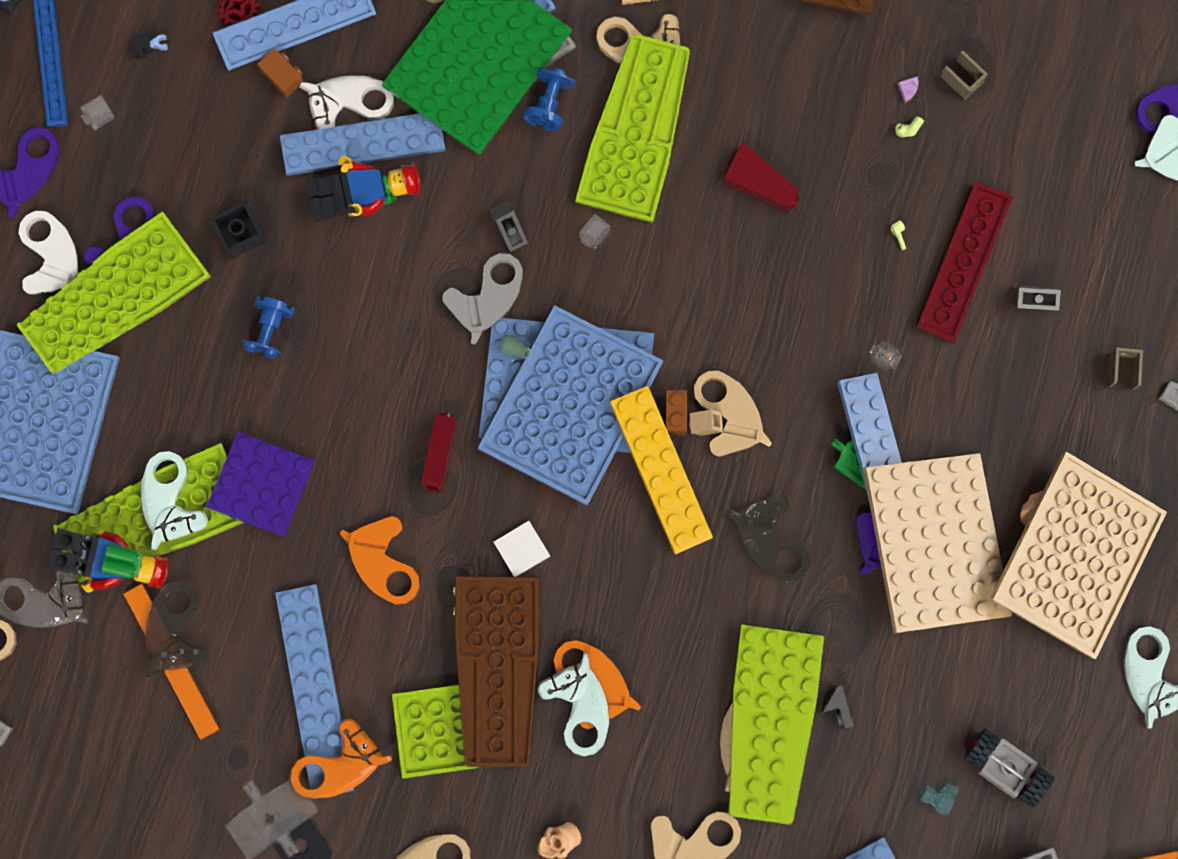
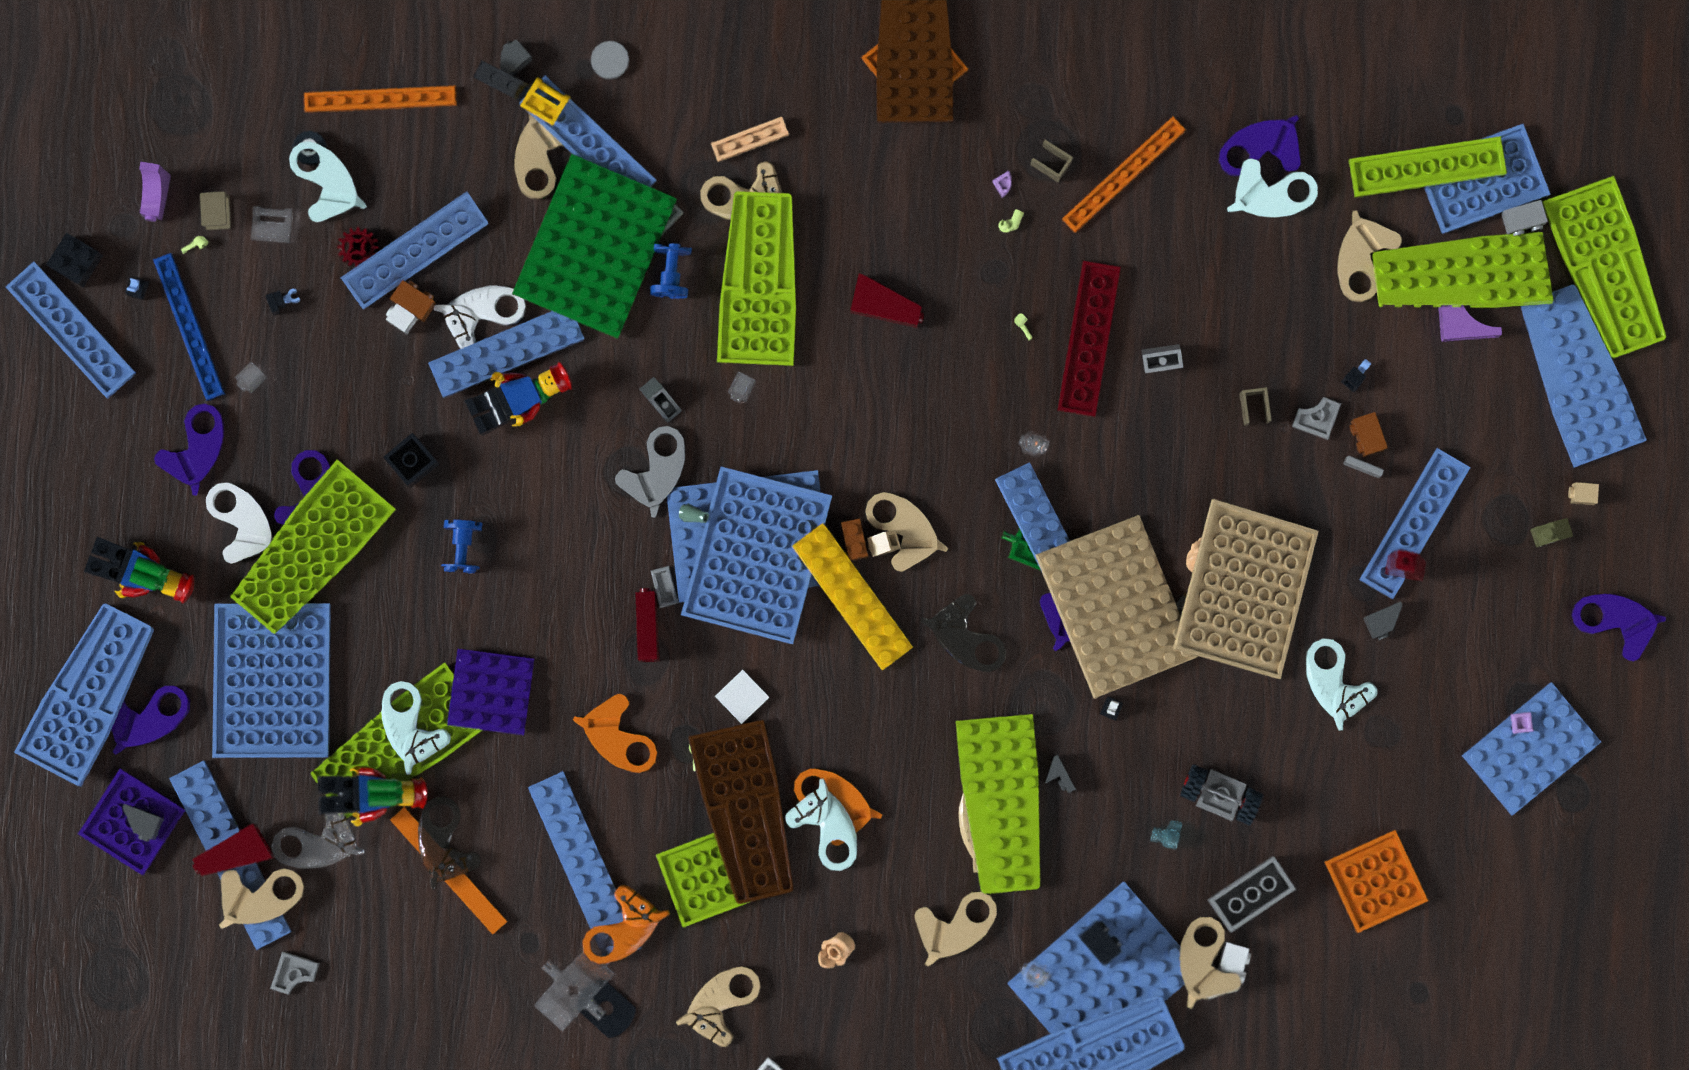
camera: 10 degrees left, 5 degrees up
none -> white brick [386,304,418,334]
none -> light grey tile [651,566,679,608]
none -> orange tile [1062,116,1186,233]
none -> black piece [1100,696,1123,721]

